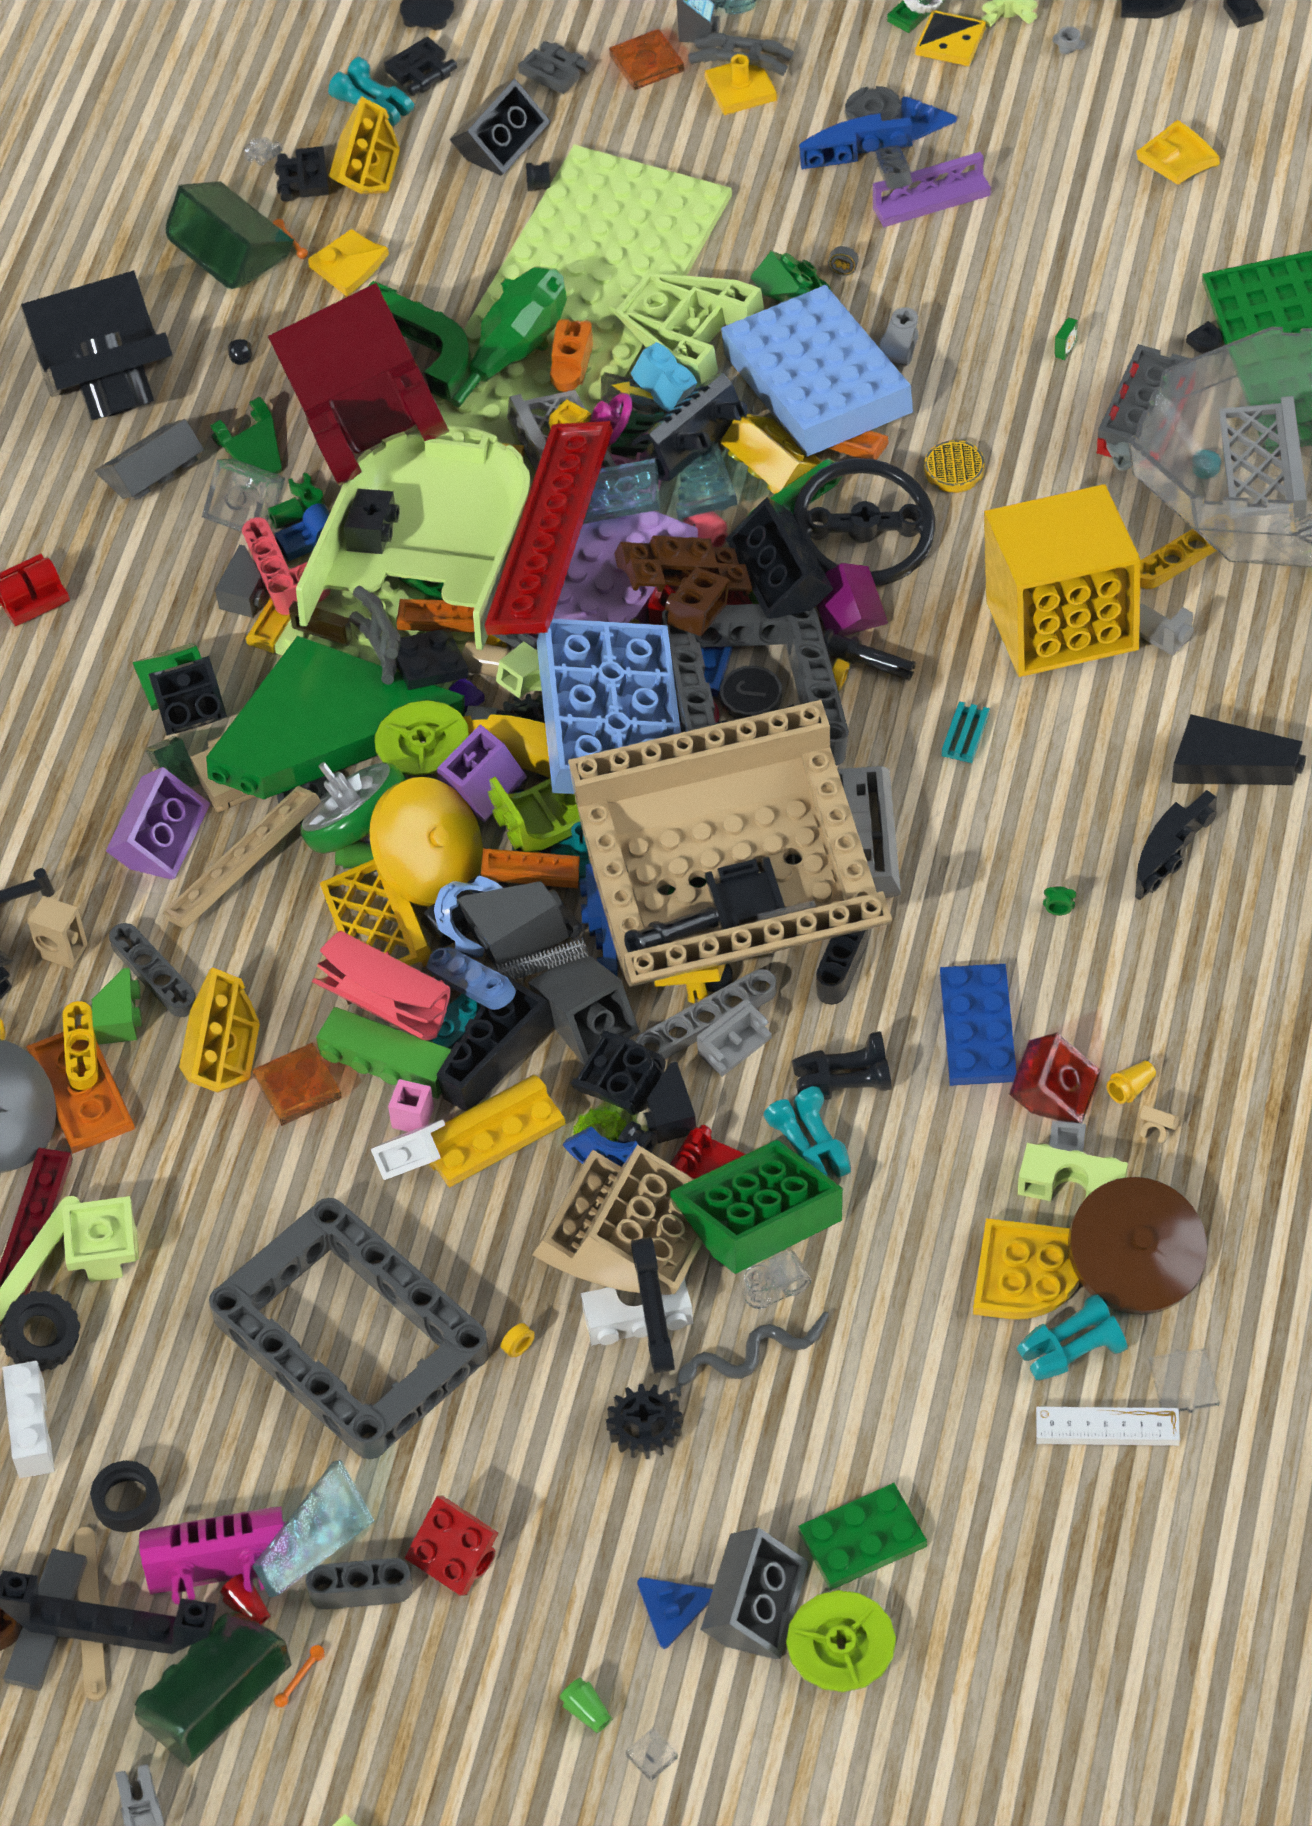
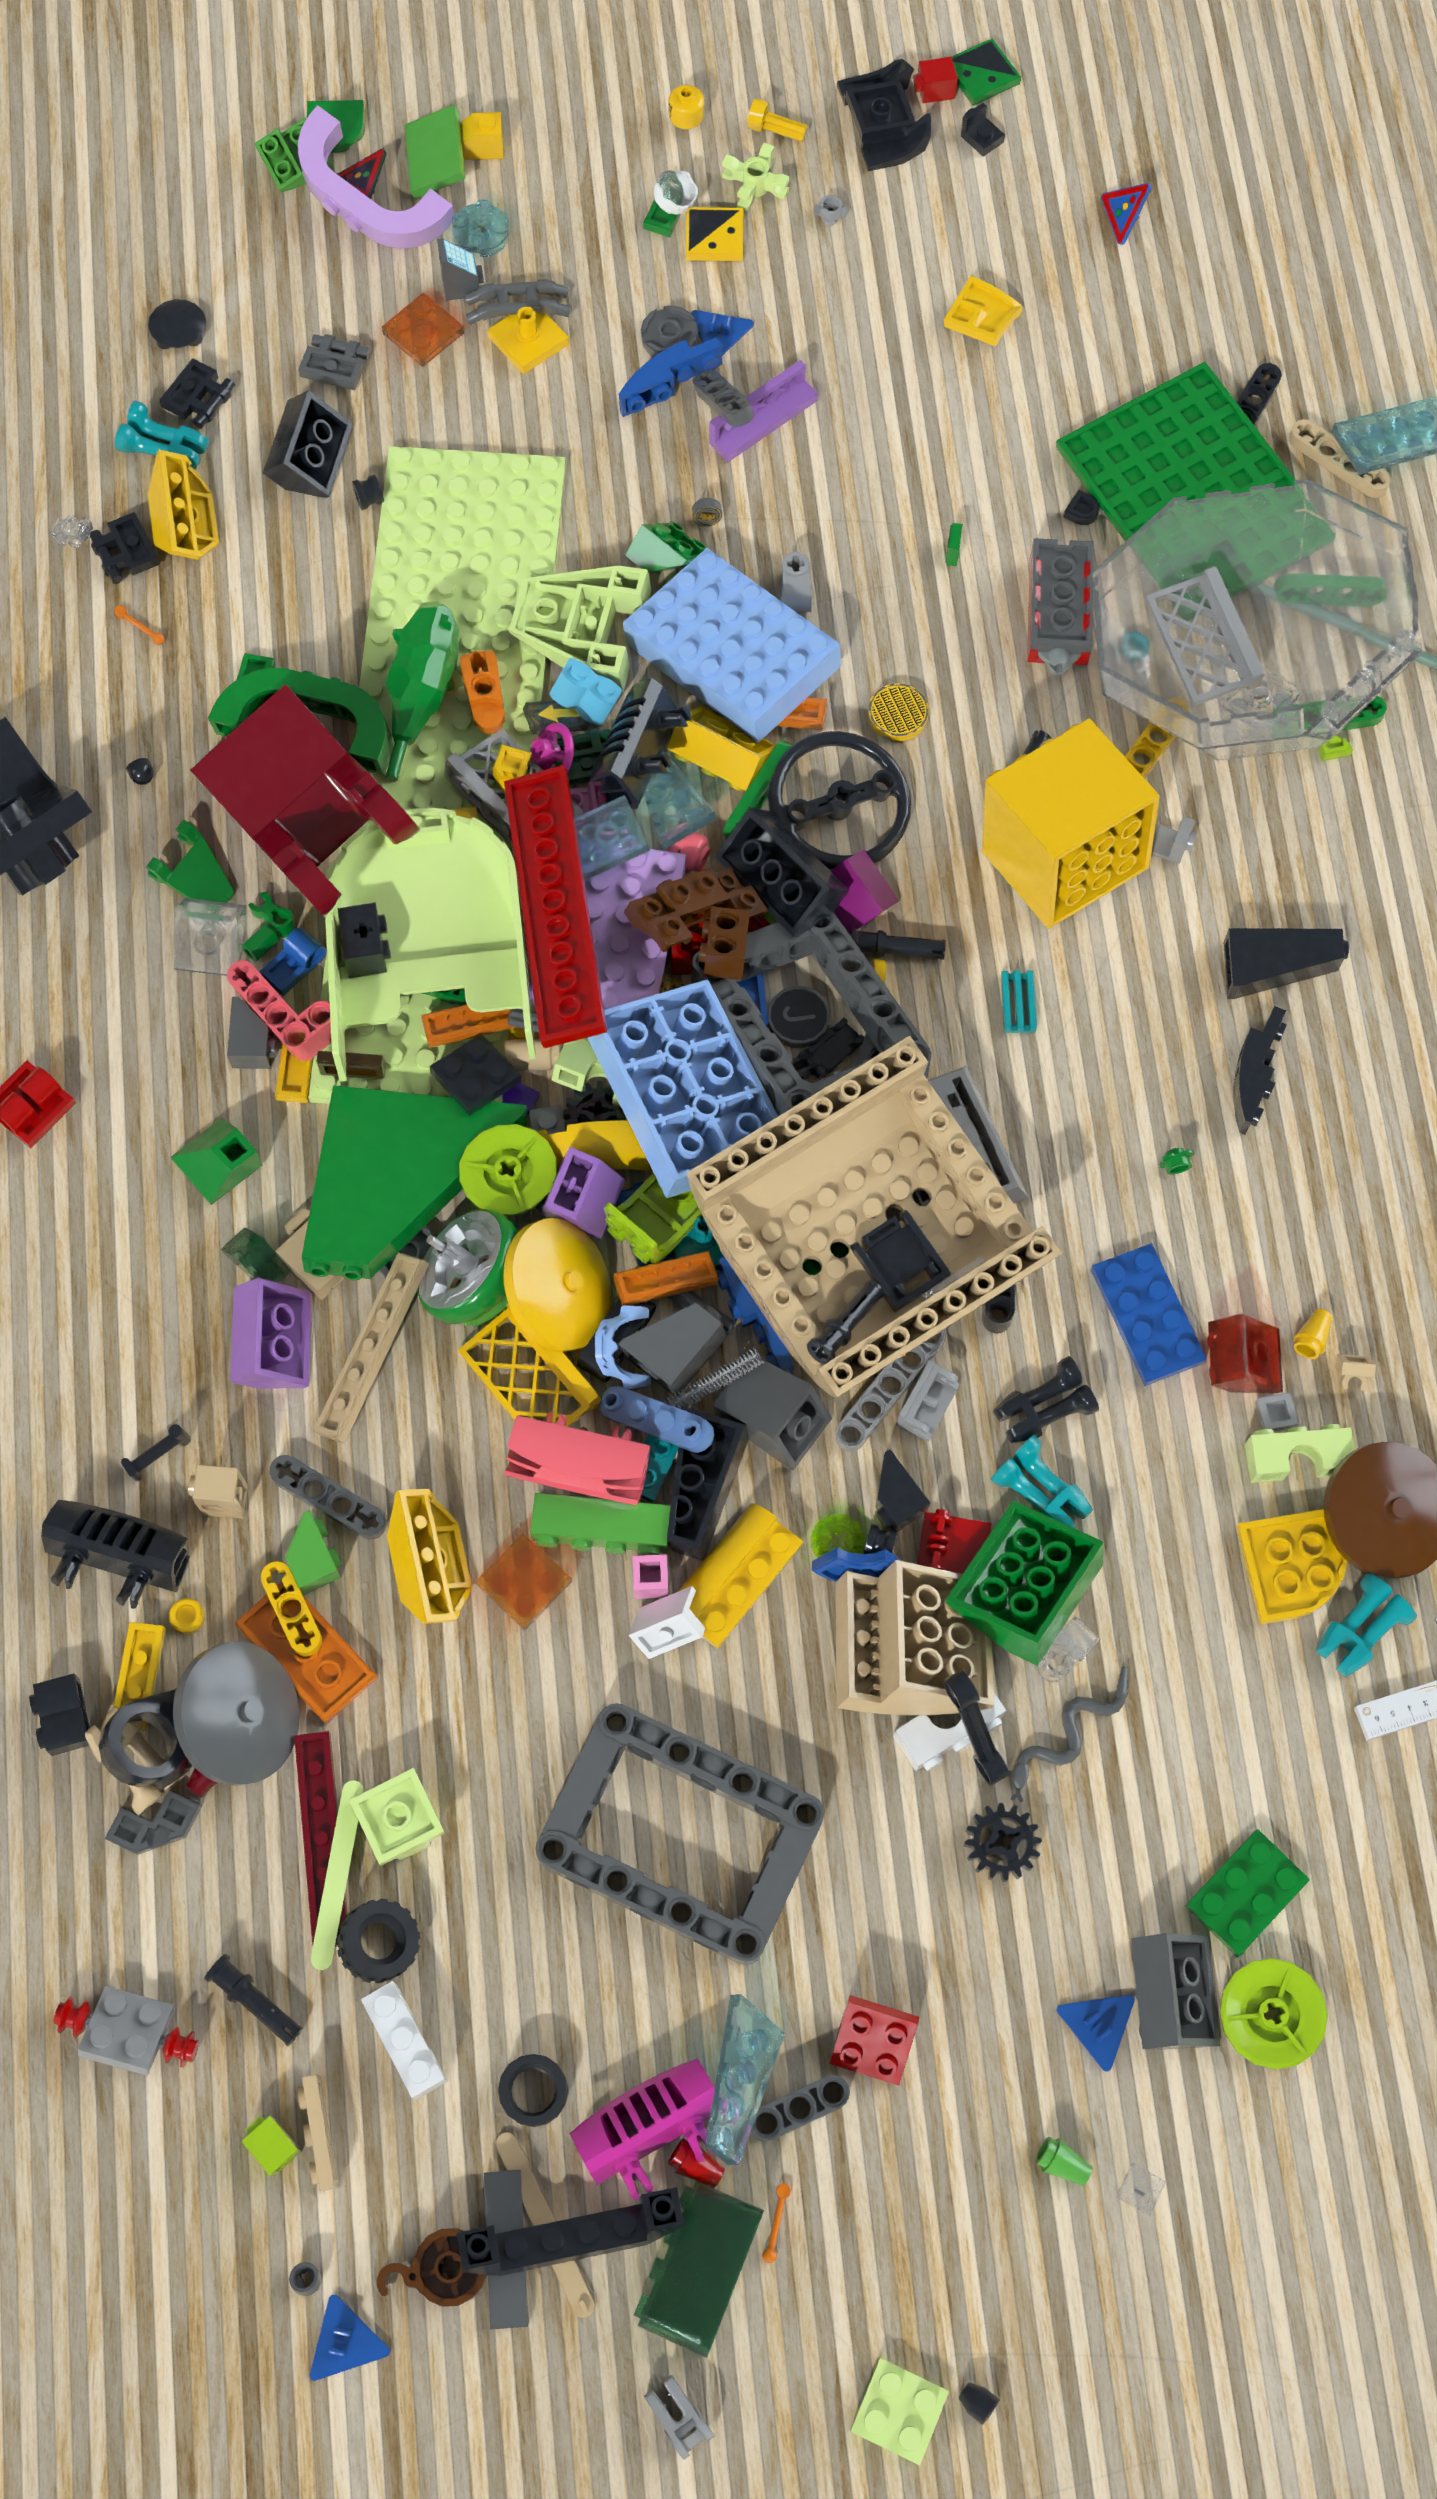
camera: 25 degrees left, 15 degrees up
dark grey slope [95,419,204,500] -> none
black slope [148,656,227,736] -> none
clear green windscreen [165,181,294,289] -> none
yellow plate [308,229,389,297] -> none
dark grey piece [349,586,401,684] -> none
yellow tile [501,1323,535,1358] -> none
black slope [570,1030,666,1116] -> none

